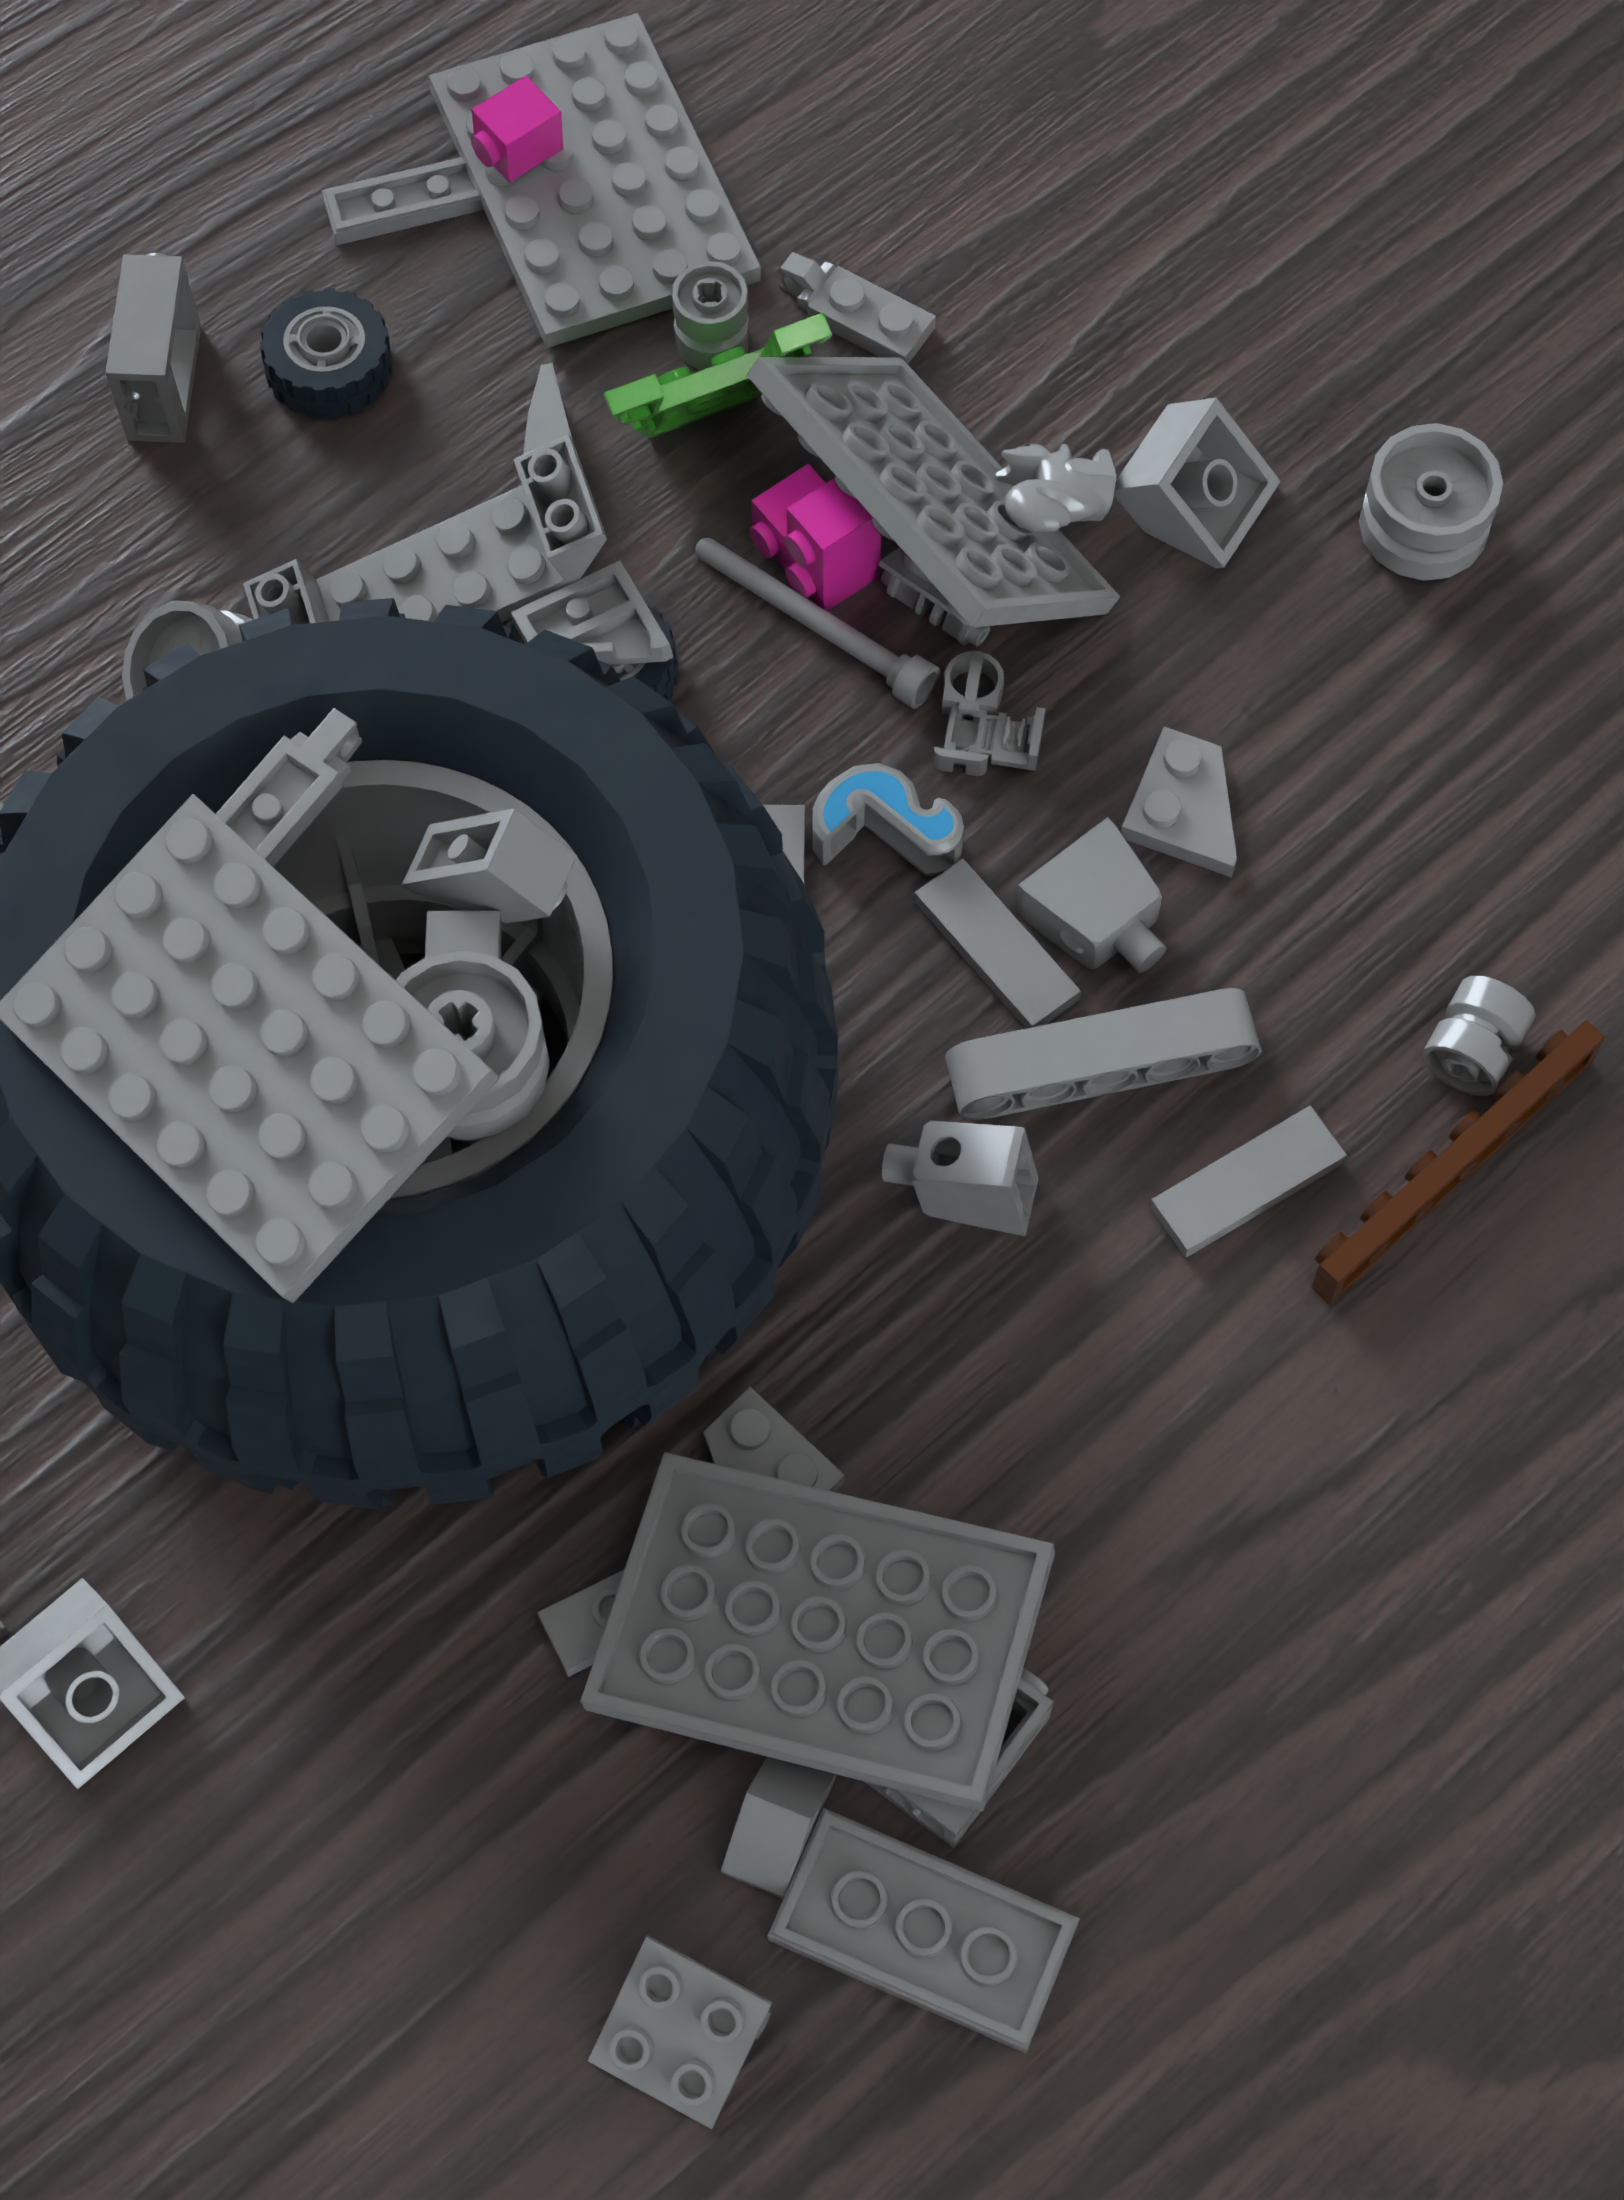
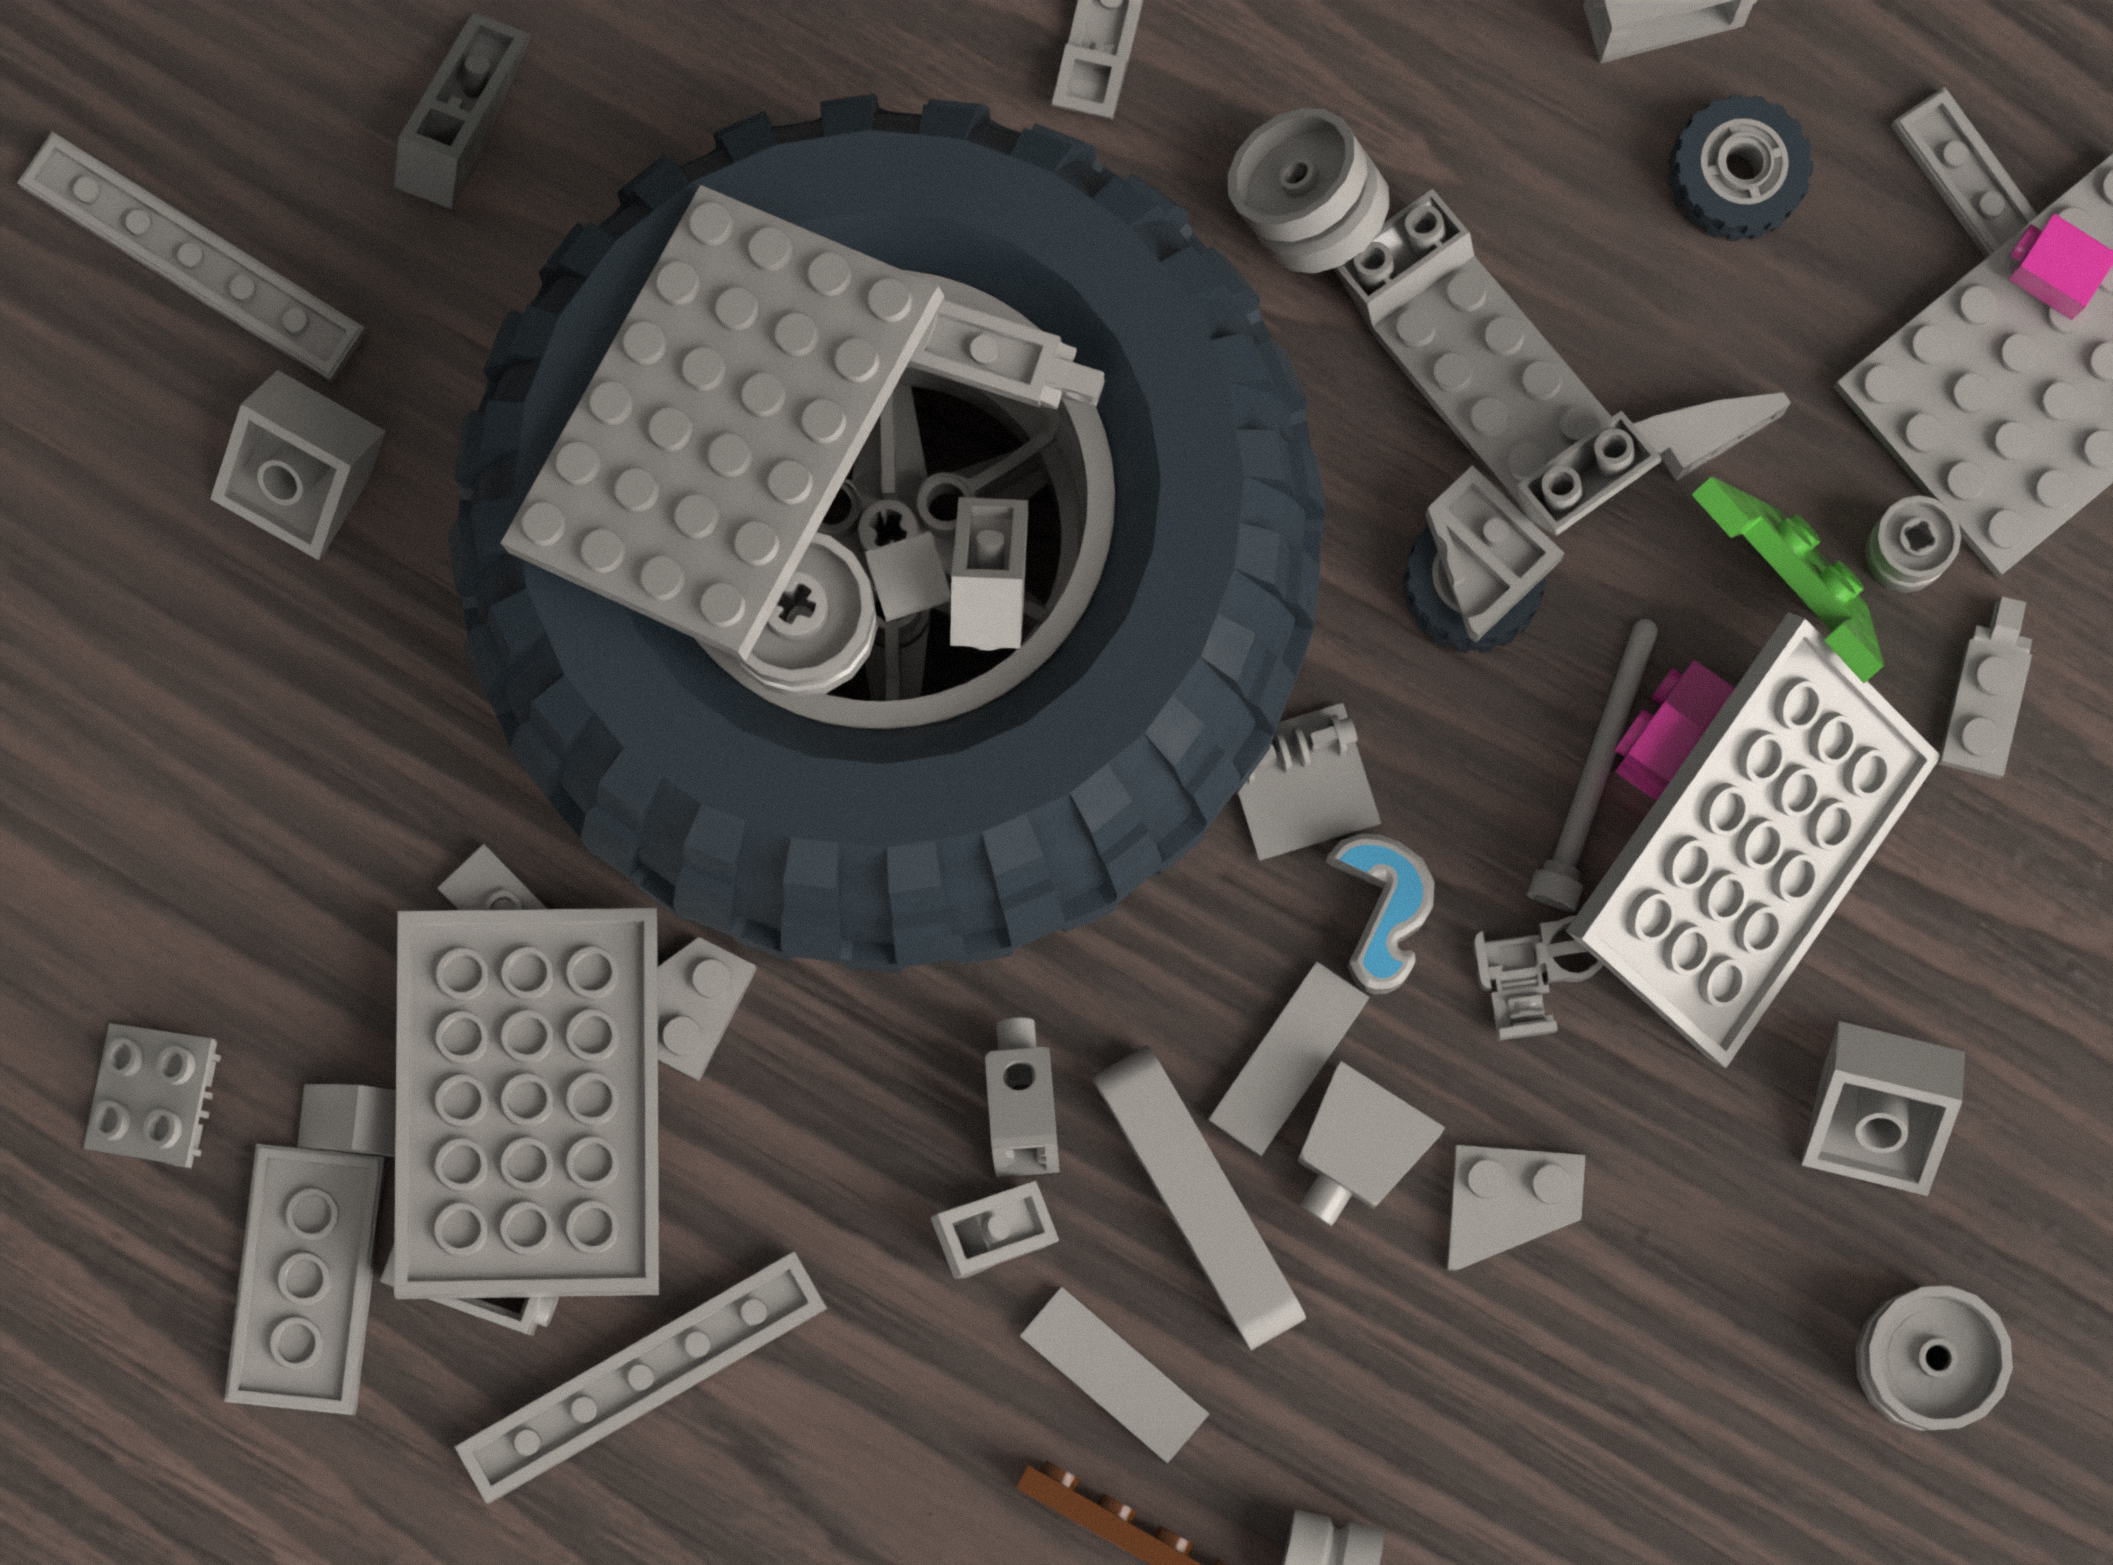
camera: 75 degrees right, 15 degrees up
light grey animal [995,444,1116,532] -> none
none -> light grey plate [455,1251,828,1504]
none -> light grey slope [930,1181,1059,1279]

